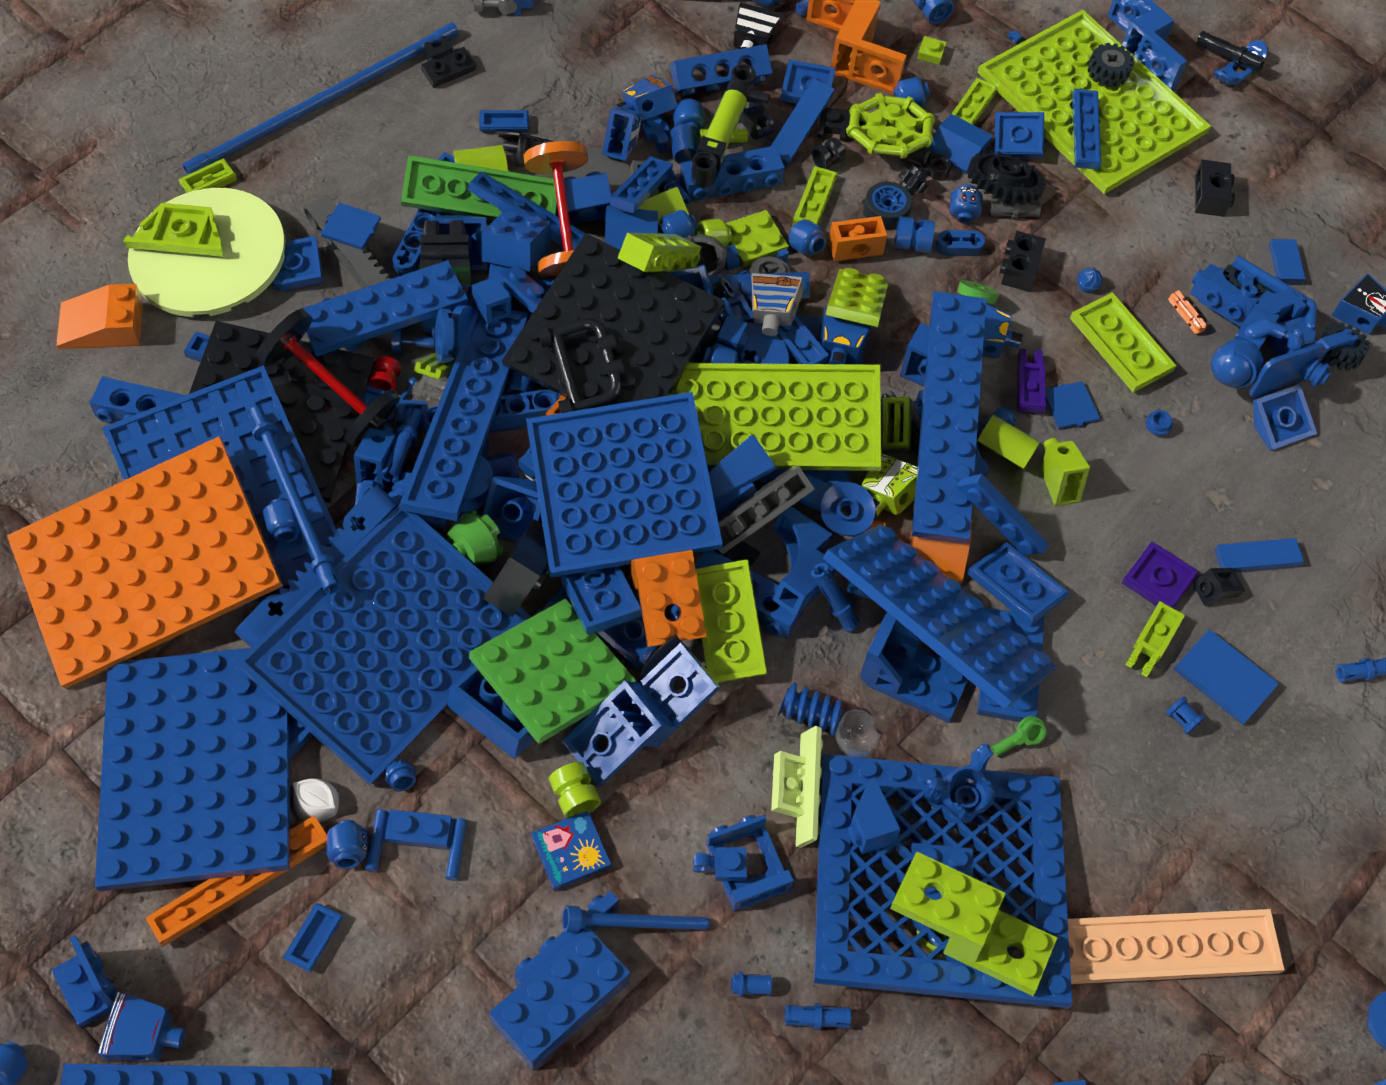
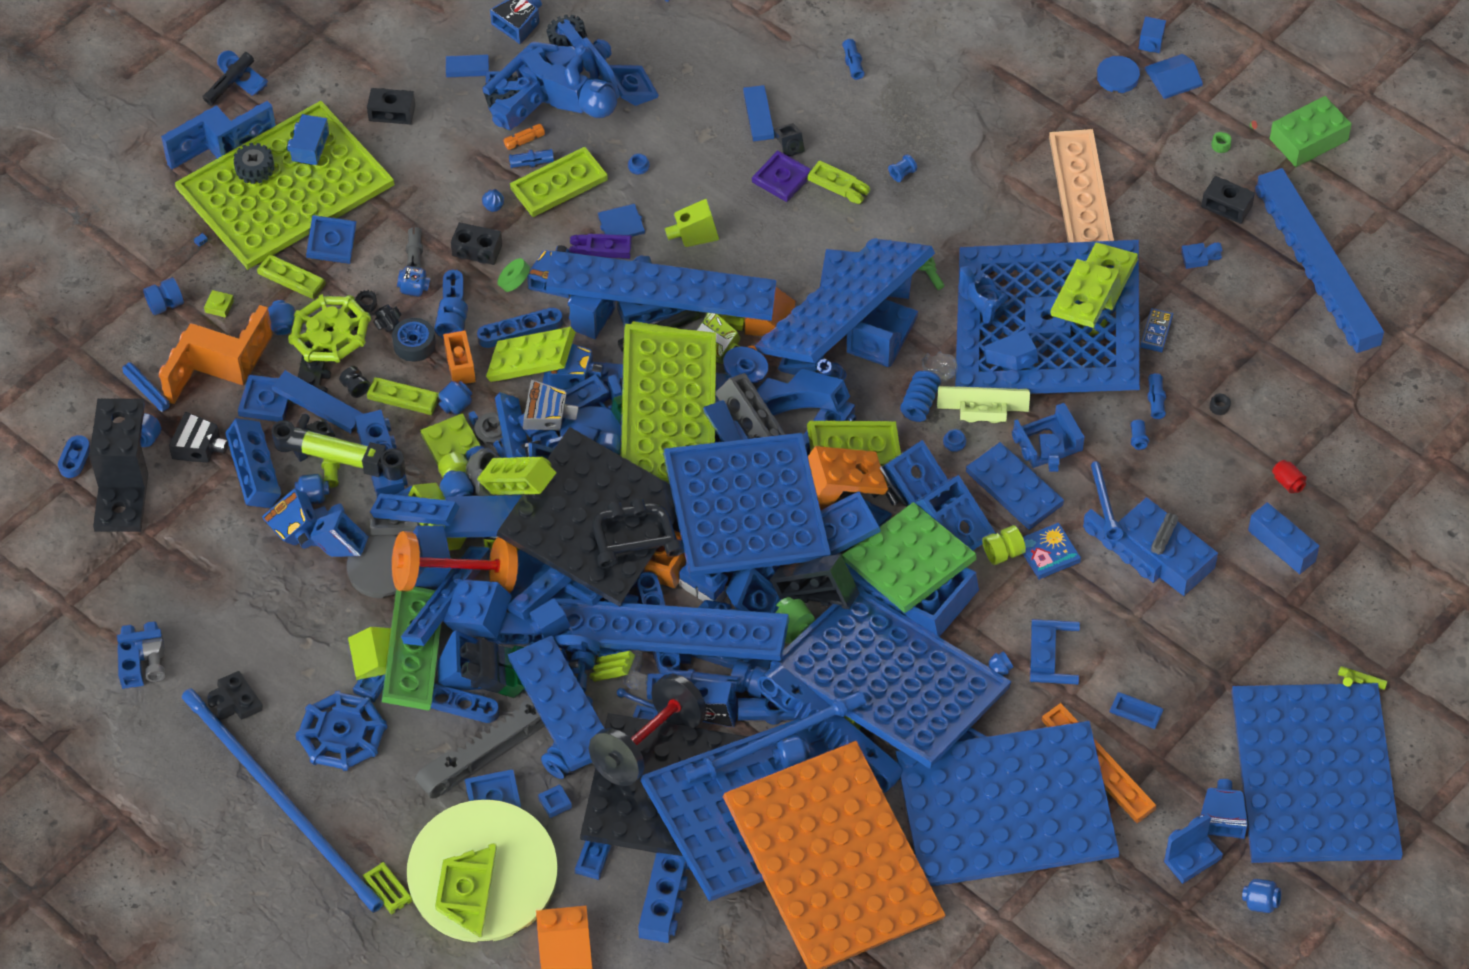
camera: 85 degrees left, 5 degrees down
white hat [292,778,339,823] -> none
blue piece [321,202,381,250] -> none
blue head [326,820,368,869] -> none
red wheel [369,356,402,391] -> none
blue tile [435,309,455,363] -> none
blue tile [479,110,529,132] -> none
black shield [494,131,553,166] -> none
blue piece [670,124,698,164] -> none
blue slope [926,114,993,175] -> none
blue plate [957,474,1049,556] -> none
black gear [967,151,1046,205] -> none
blue tile [968,542,1069,626] -> none
lime brick [977,414,1040,470] -> none
blue tile [1072,89,1101,170] -> none
blue tile [1173,629,1279,725] -> none
none -> blue brick [288,114,329,165]
none -> blue plate [295,690,387,771]
none -> blue beam [477,308,563,348]
none -> blue pin [509,149,554,169]
none -> blue plate [538,784,572,818]
none -> blue plate [943,429,966,452]
none -> blue plate [966,442,1064,530]
none -> tile [1140,308,1173,353]
none -> dark grey axle [1151,513,1178,555]

